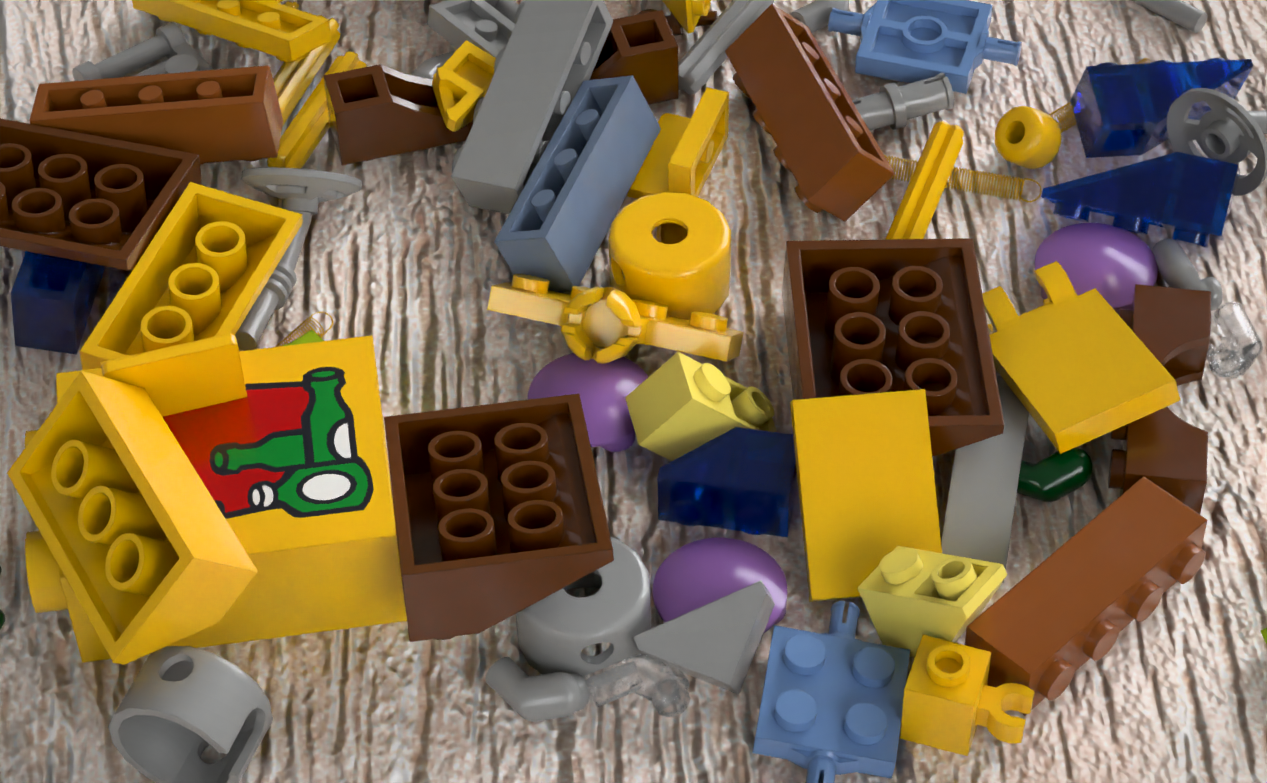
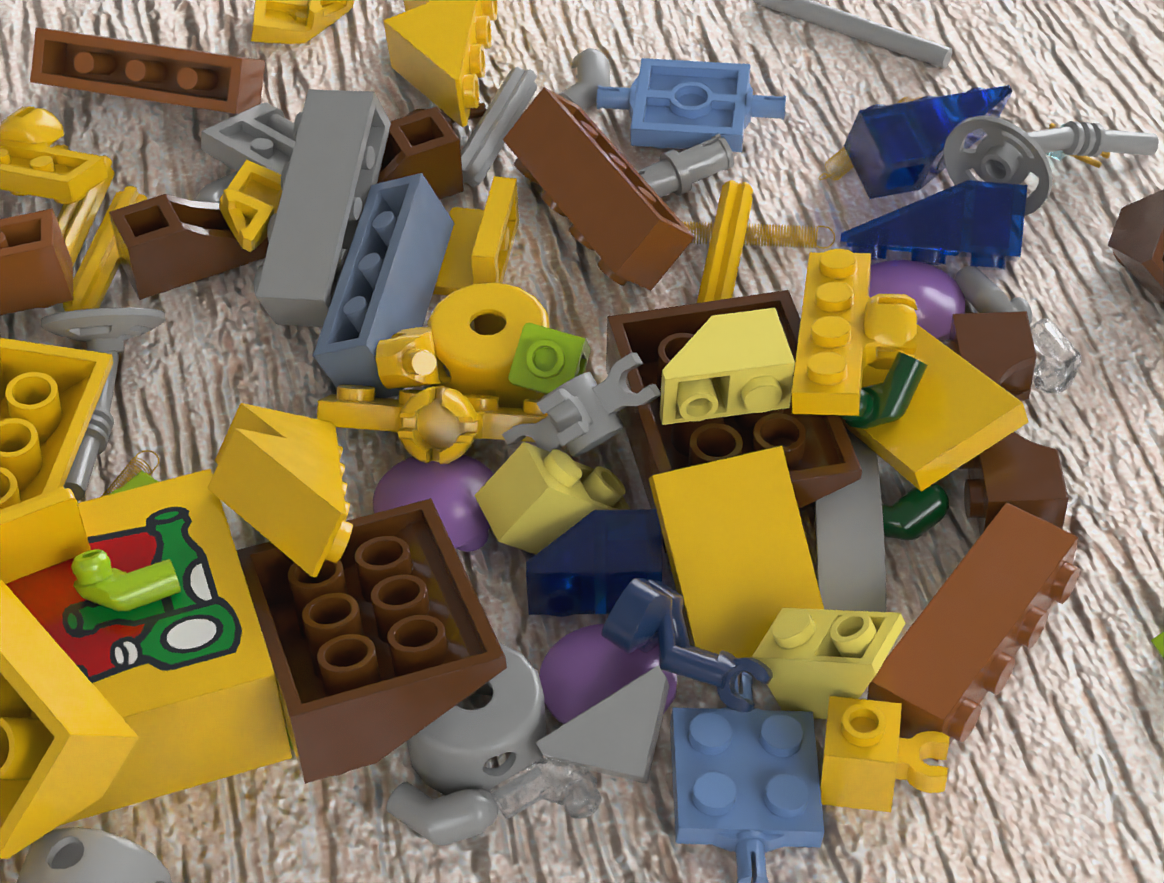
camera: 10 degrees left, 0 degrees up
yellow piece [995,106,1061,169] -> none
none -> lime arm [71,549,181,611]
none -> yellow slope [207,403,353,577]
none -> yellow piece [376,327,440,389]
none -> light grey pin [502,353,661,458]
none -> lime bracket [508,323,591,395]
none -> dark blue piece [601,578,773,712]
none -> light yellow slope [660,308,795,425]
none -> yellow plate [792,249,918,416]
none -> dark green arm [839,352,928,429]

